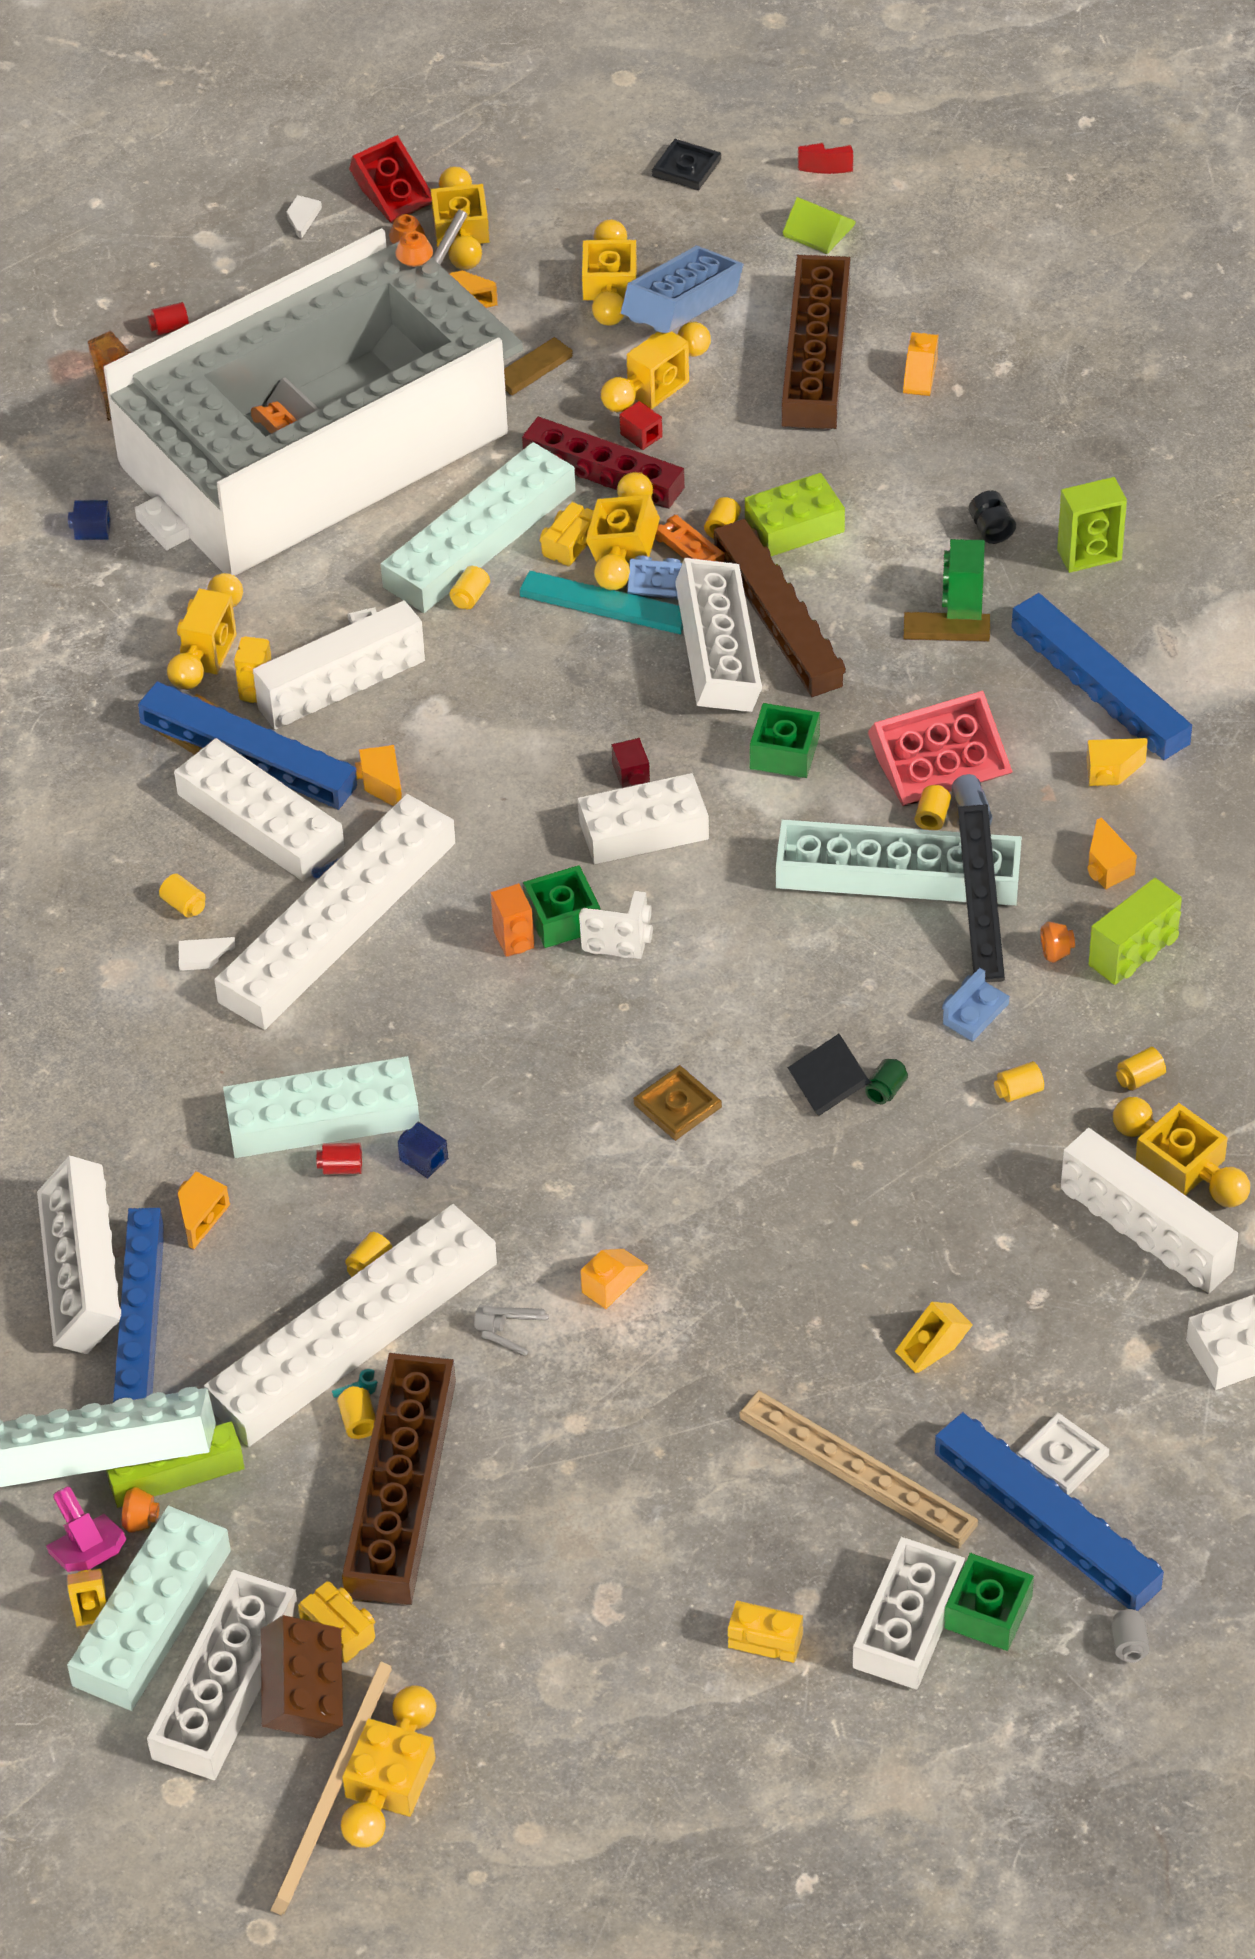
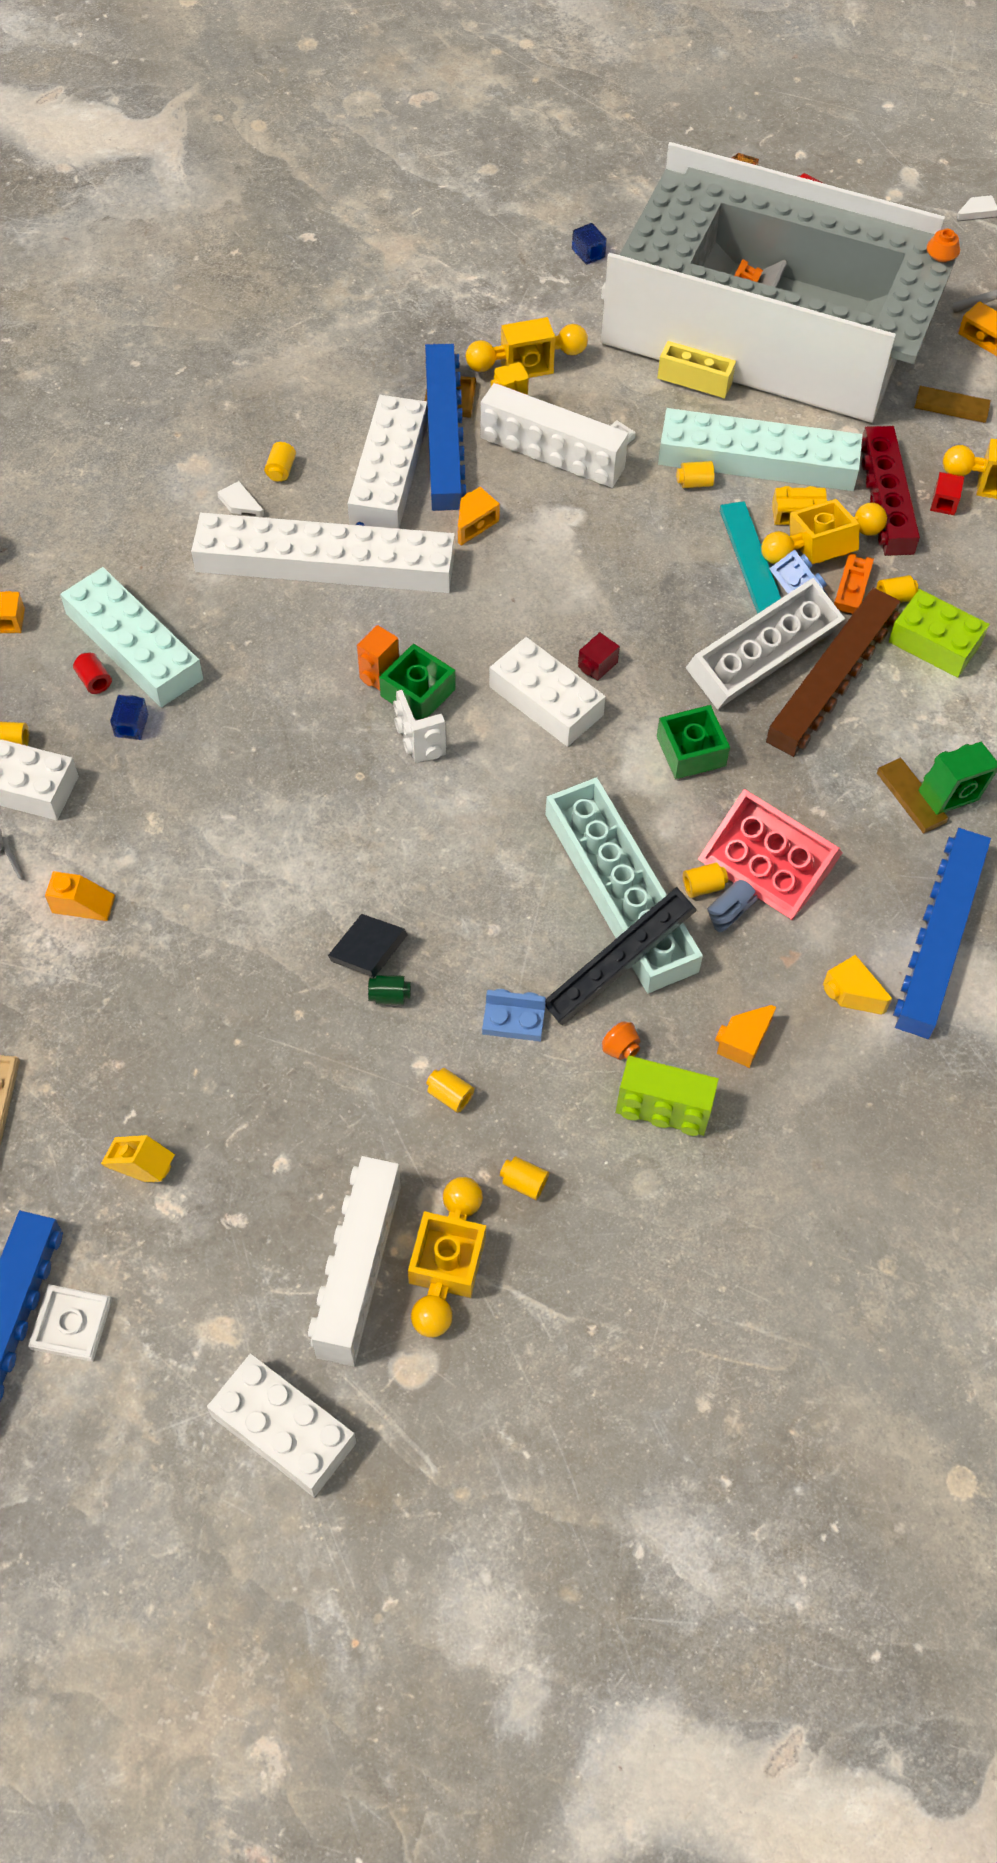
camera: 55 degrees right, 10 degrees up
pearl gold tile [633,1065,722,1141] -> none
none -> light yellow brick [657,341,736,398]

